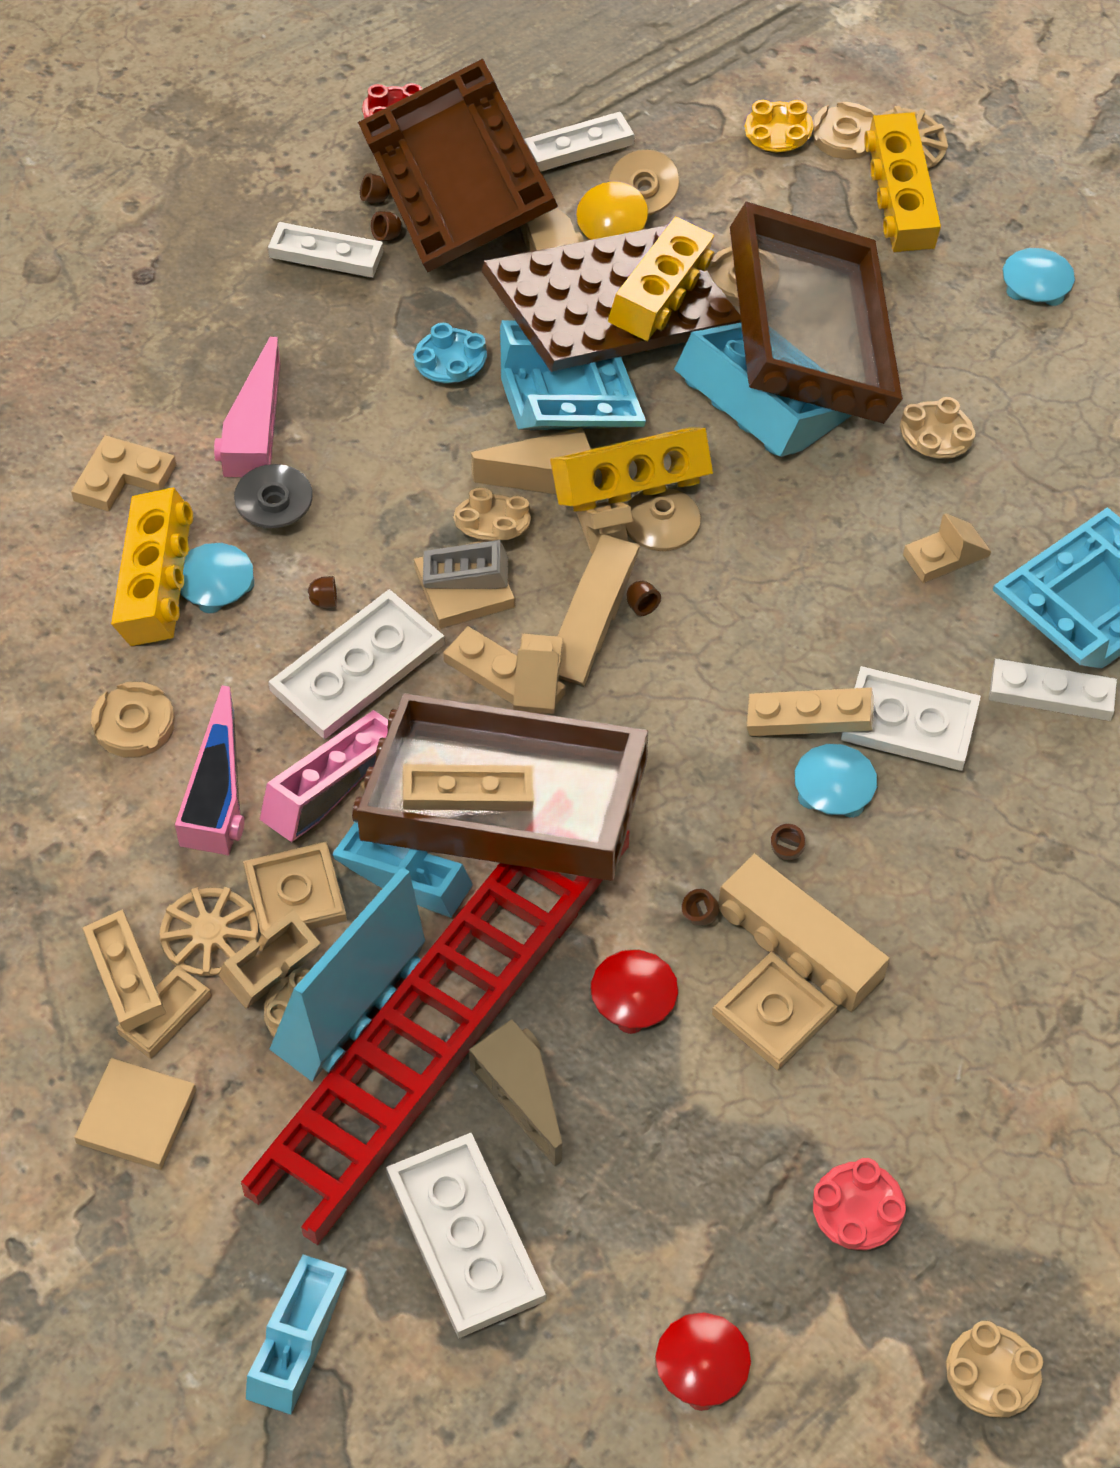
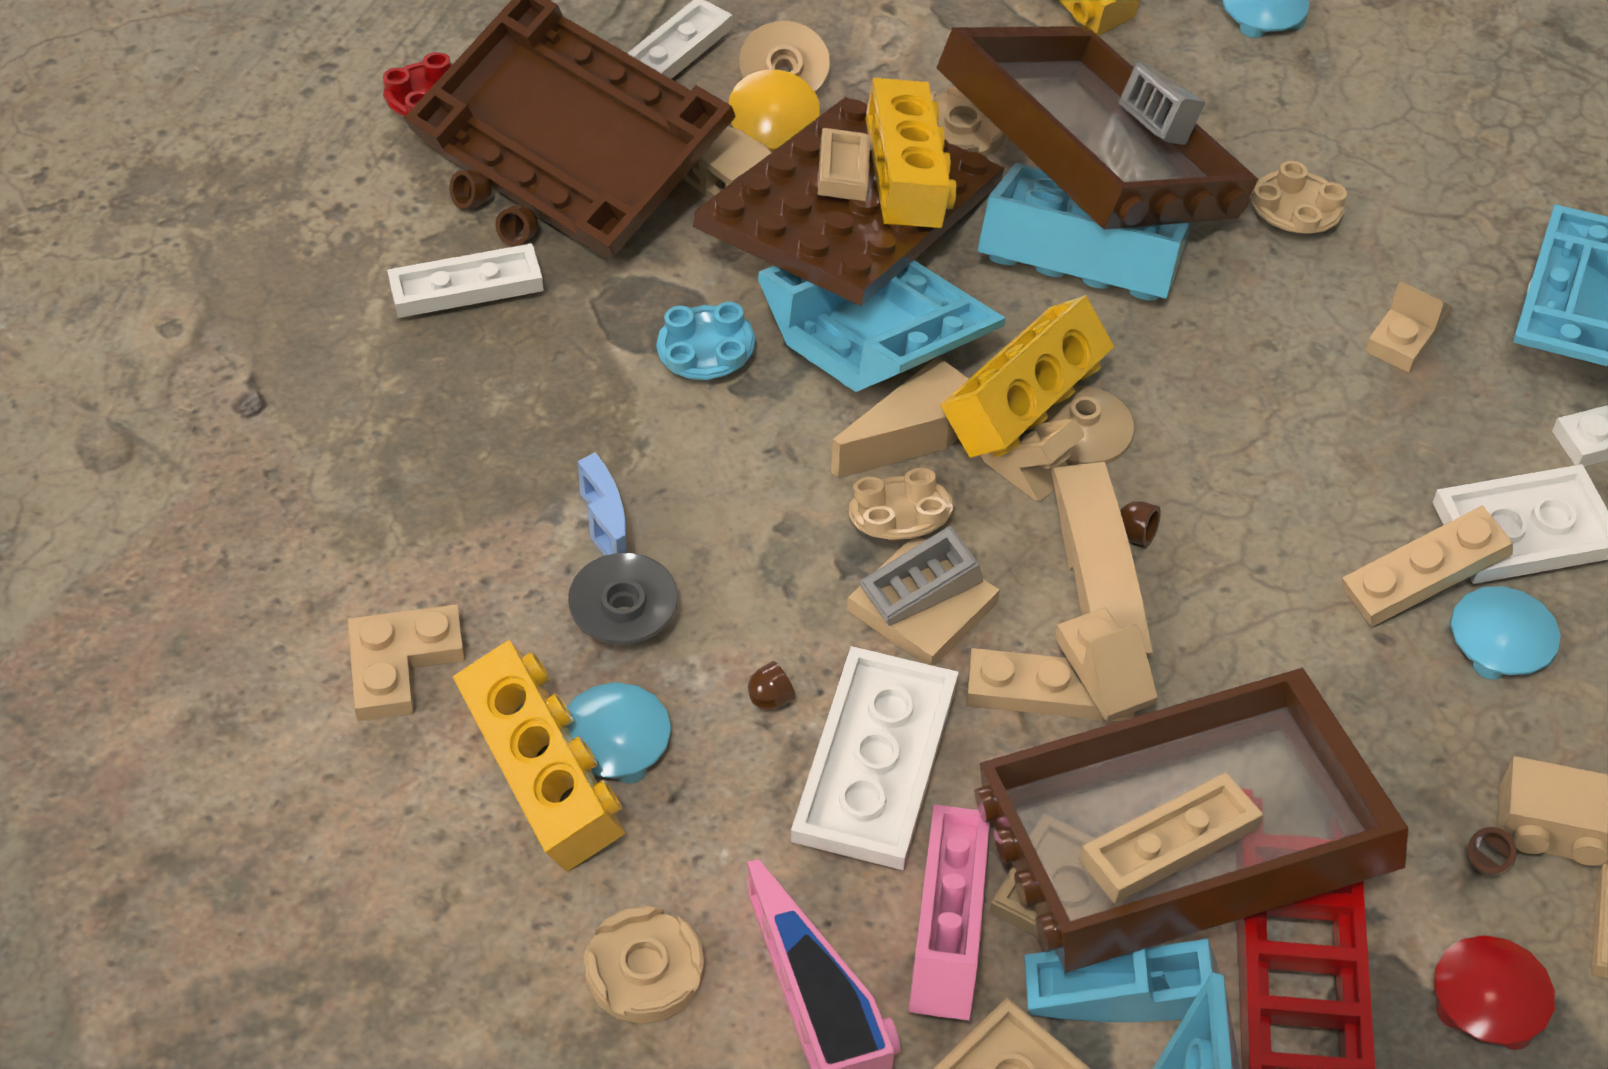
camera: 30 degrees left, 5 degrees down
bright pink slope [214,337,280,477] -> none
reddish brown hinge [771,824,805,860] -> none
none -> light blue slope [577,452,628,556]
none -> tan tile [817,128,870,201]
none -> light grey slope [1118,61,1206,145]

